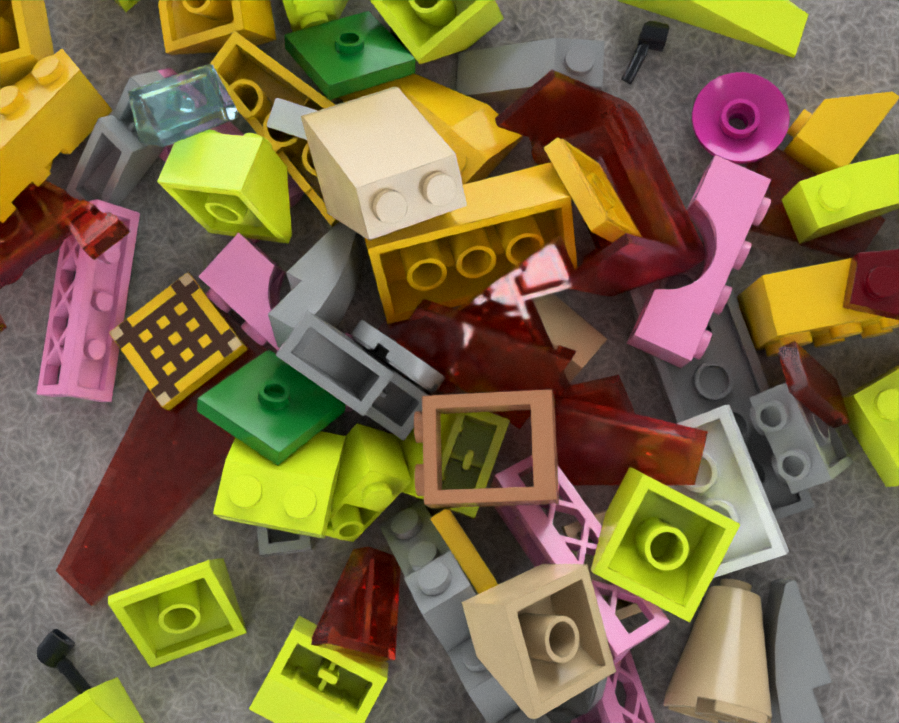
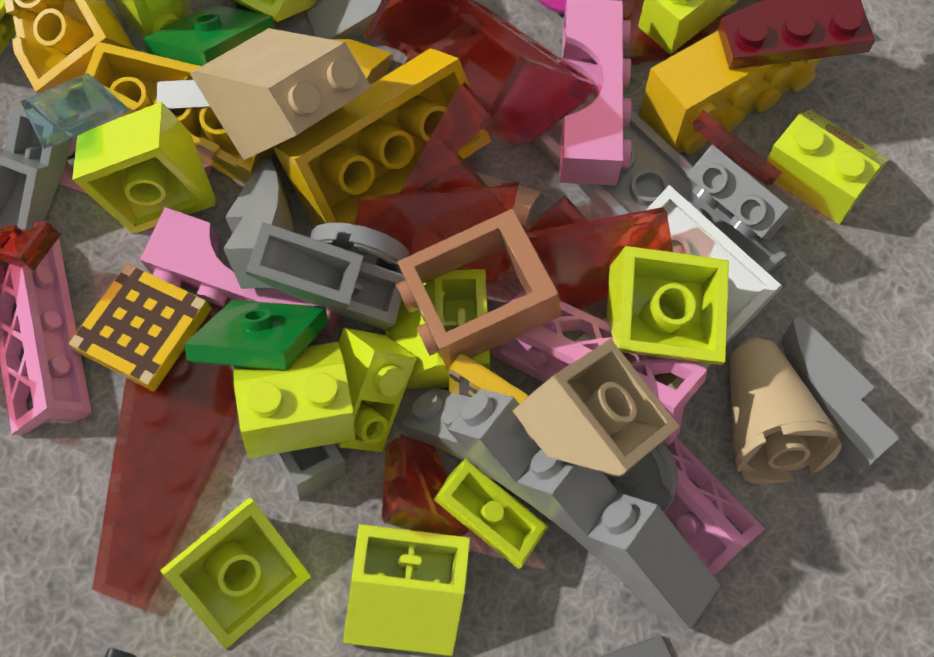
camera: 25 degrees left, 15 degrees down
yellow tile [544,137,642,251] -> none
none -> neon yellow slope [434,458,549,569]

